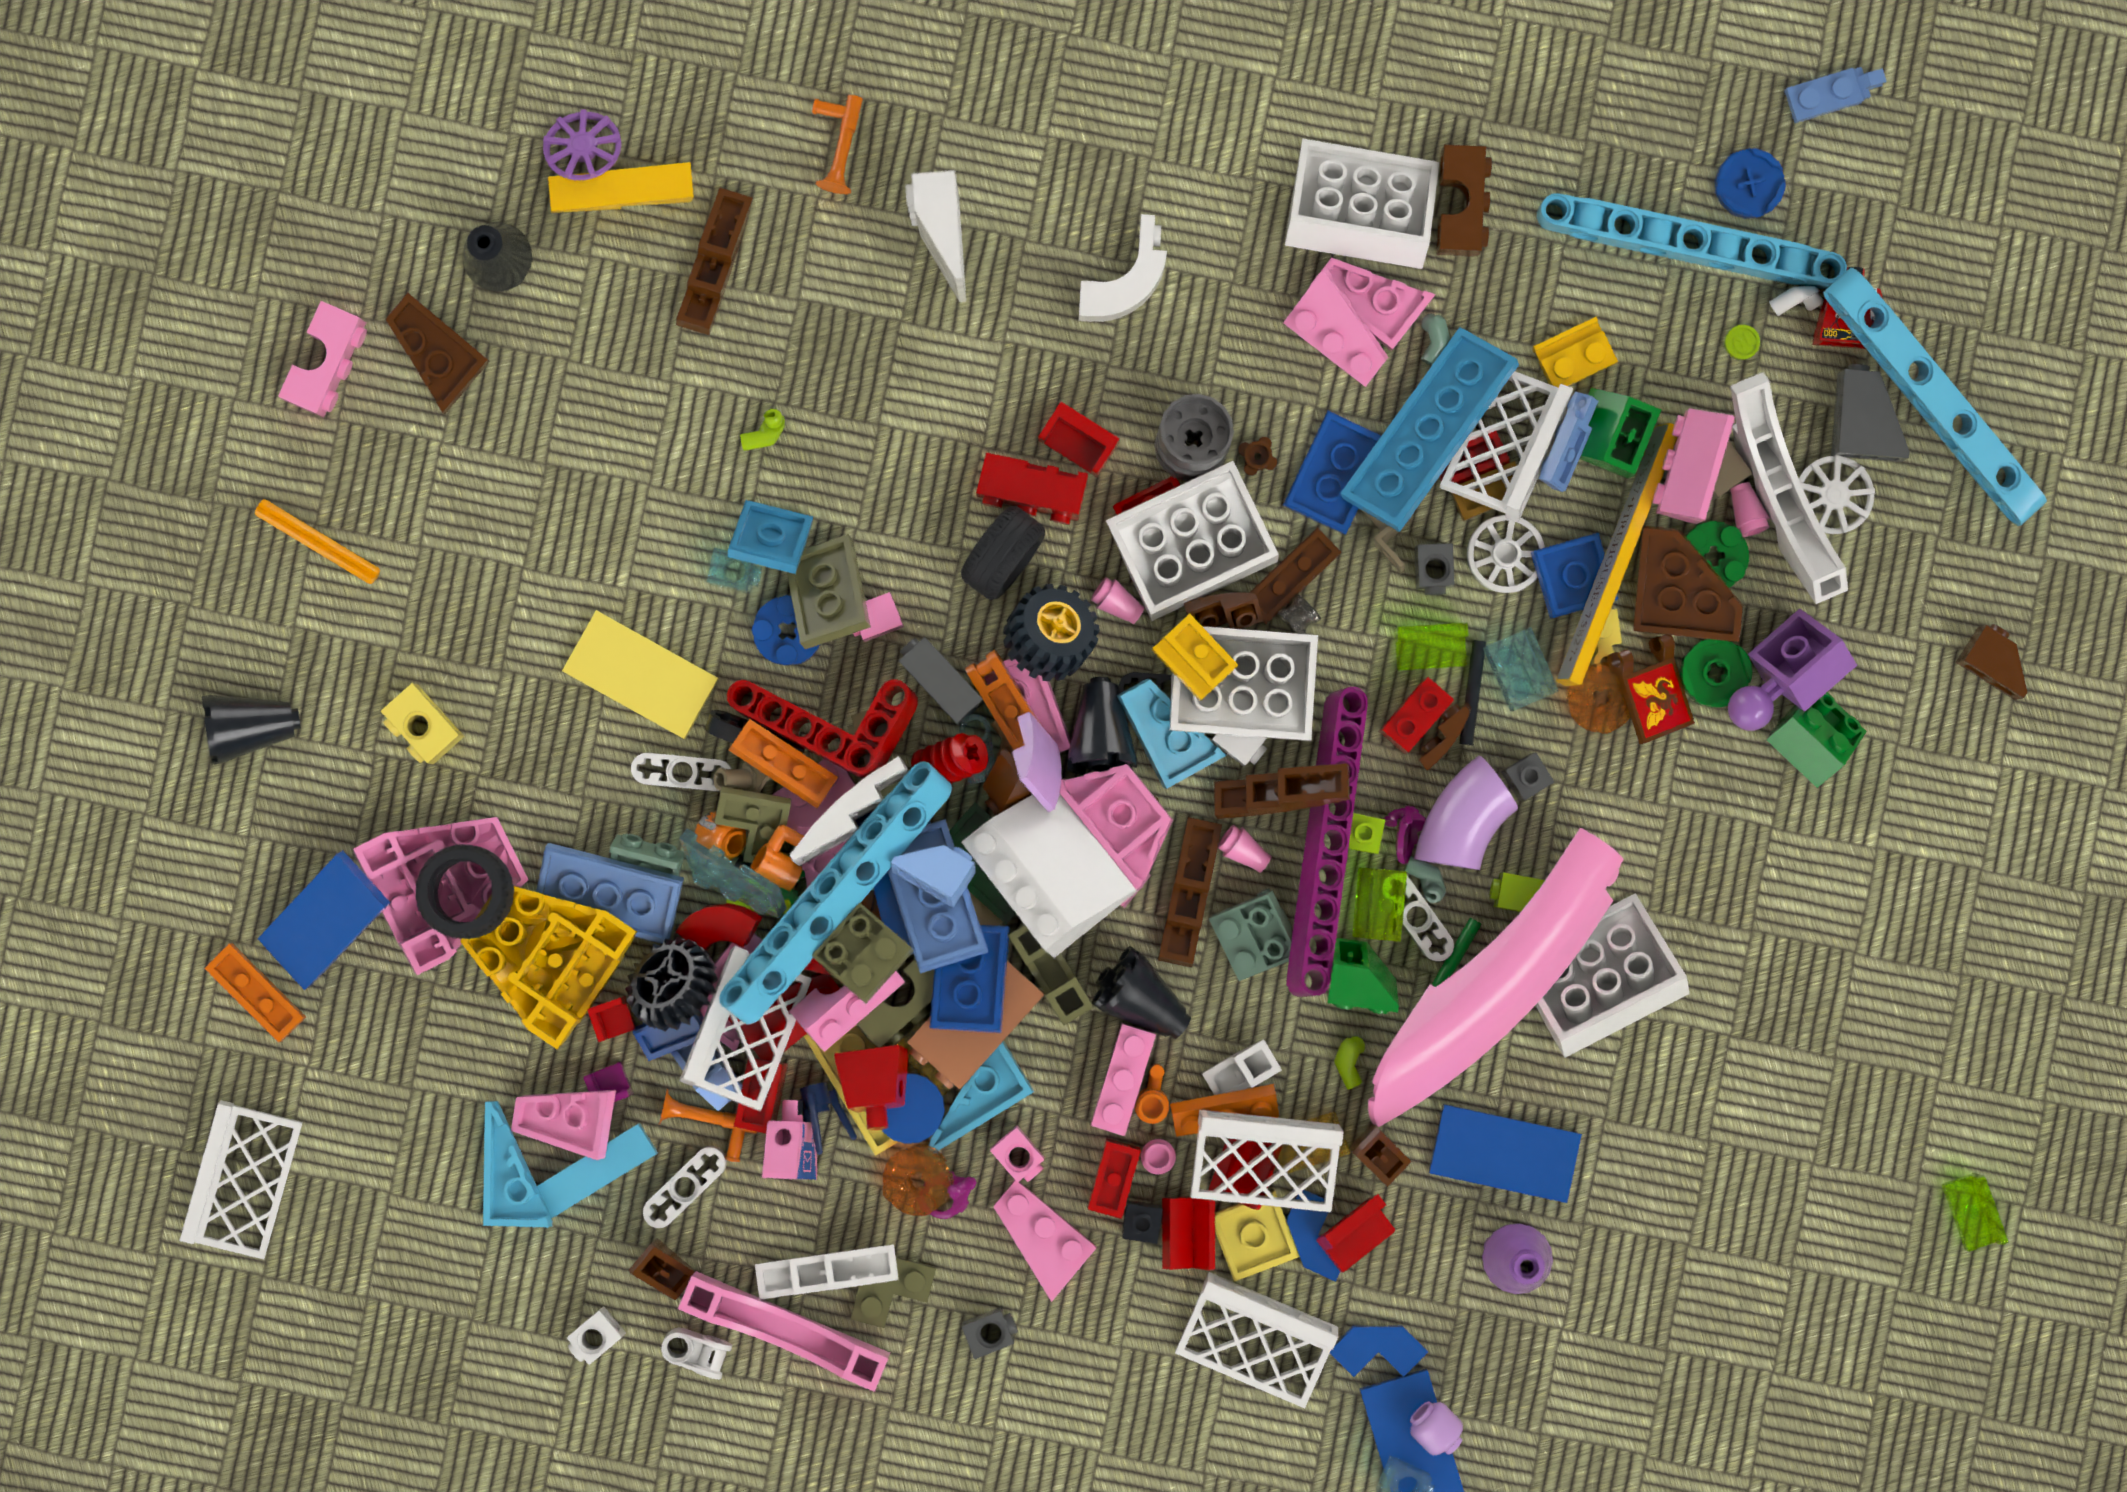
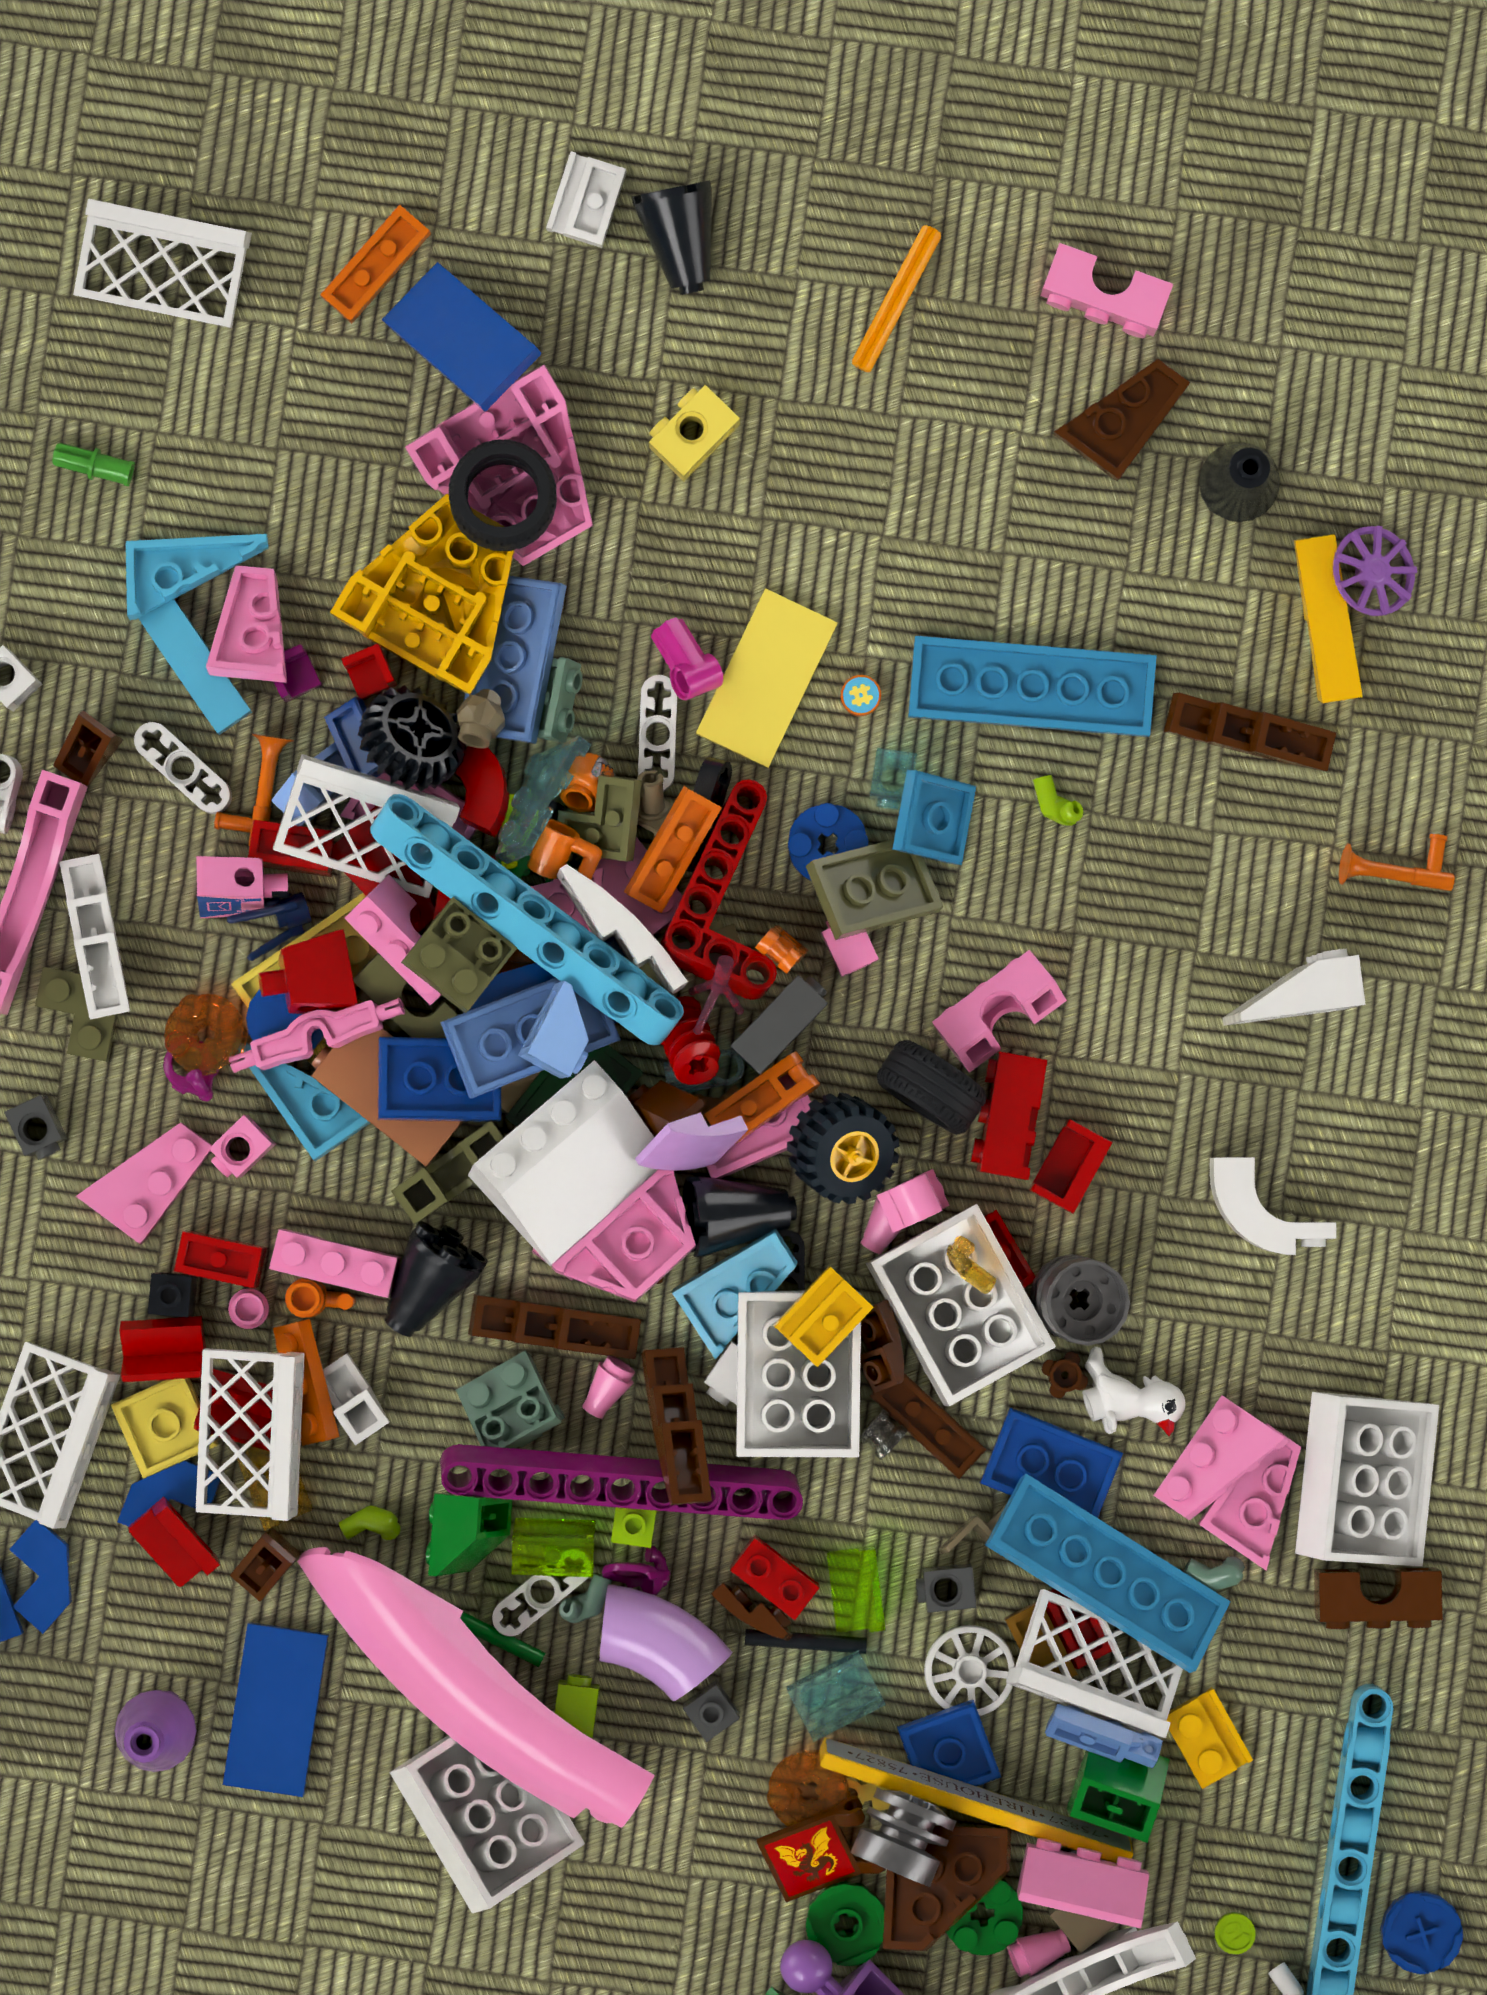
camera: 90 degrees right, 0 degrees up
none -> bright green axle [52,443,135,486]
none -> bright pink piece [229,998,405,1073]
none -> dark tan rock [457,689,505,748]
none -> white plate [546,151,627,248]
none -> dark pink piece [651,617,723,701]
none -> clear pink plant [688,955,744,1035]
none -> orange plate [755,925,809,974]
none -> tile [841,675,881,716]
none -> flat silver wheel [850,1787,957,1887]
none -> bright pink plate [876,1169,950,1233]
none -> dark azure plate [908,636,1157,737]
none -> bright pink arch [932,950,1067,1073]
none -> clear yellow arm [947,1236,996,1294]
none -> white animal [1082,1346,1185,1436]

